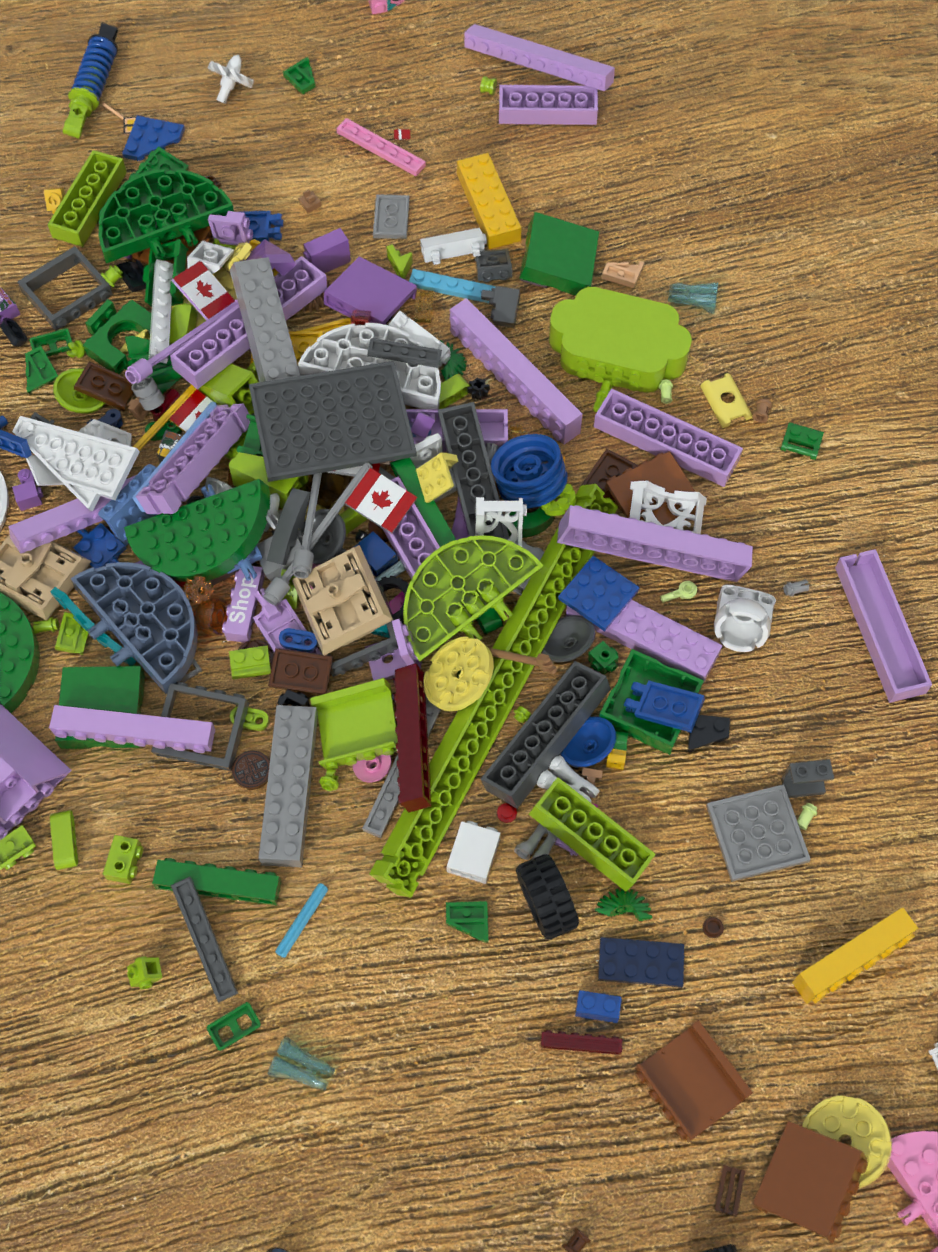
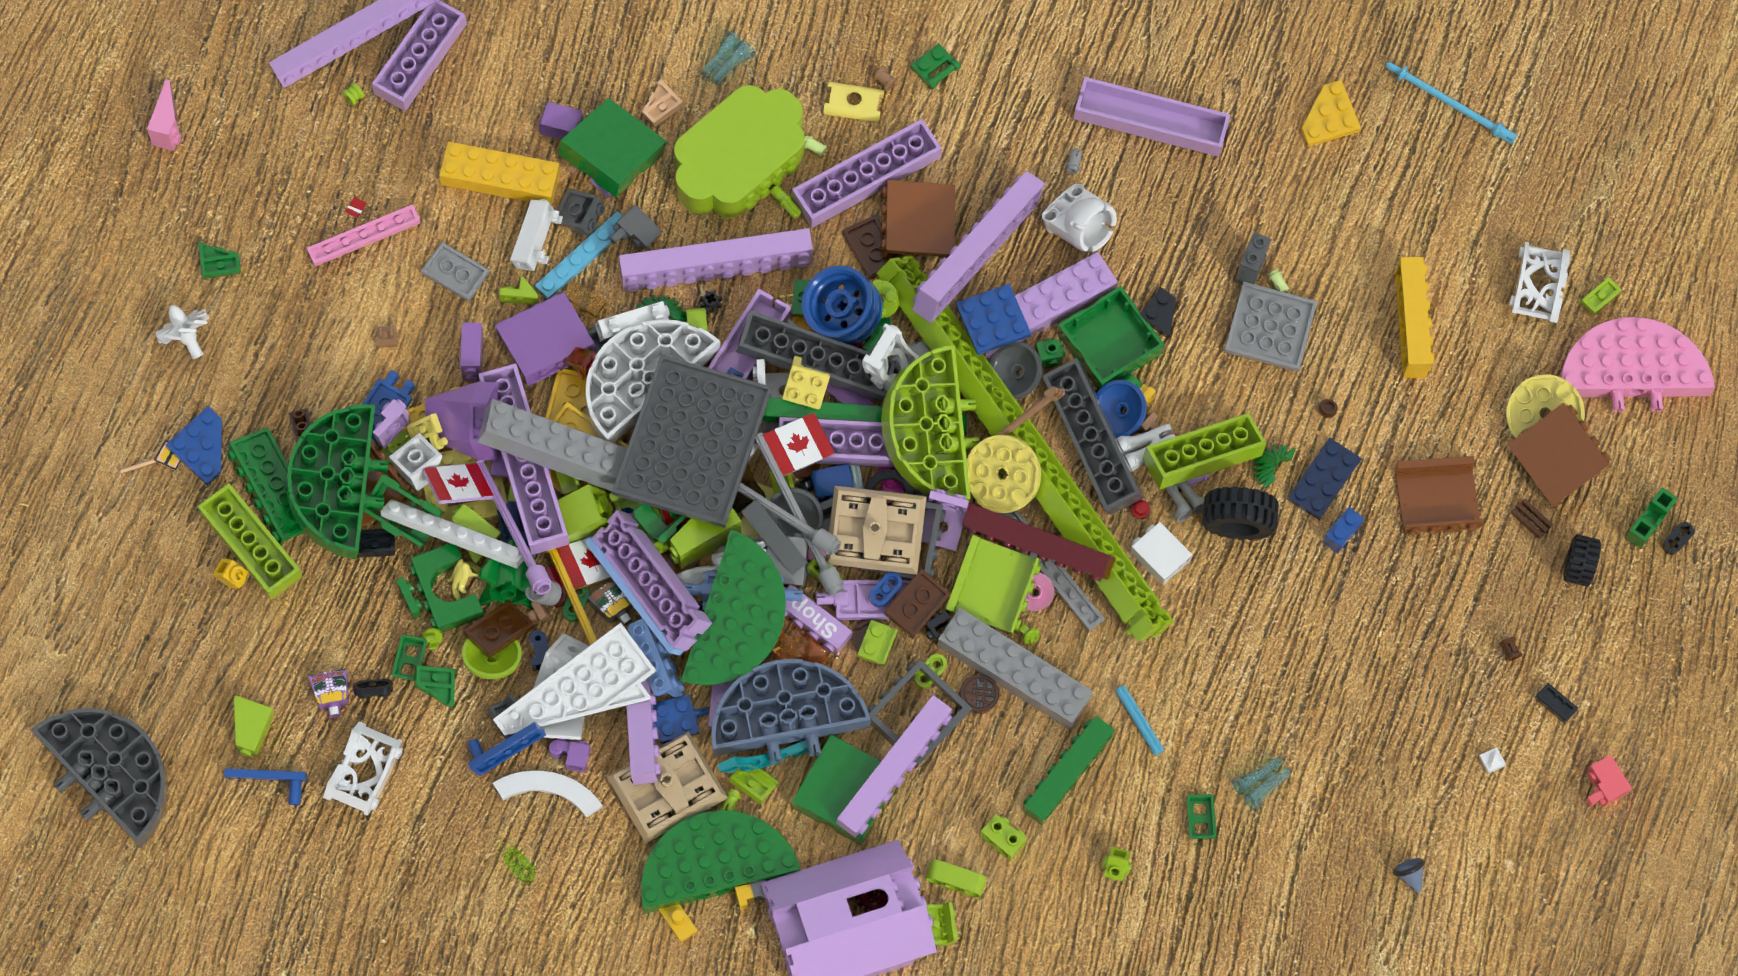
camera: 65 degrees left, 5 degrees up
dark grey window [17,246,113,331] -> none
piece [63,22,118,139] -> none
lime brick [101,265,123,287] -> none
dark grey tile [171,877,239,1003] -> none
dark grey tile [367,338,442,368] -> none
medium lavender panel [409,412,435,438] -> none
green wing [446,901,488,943] -> none
lime plate [513,706,532,724] -> none
dark red piece [540,1030,623,1055] -> none
blue tile [624,680,705,733] -> none
white fence [629,481,707,534] -> none
yellowish green plate [660,581,697,603] -> none
none -> medium lavender piece [539,102,583,139]

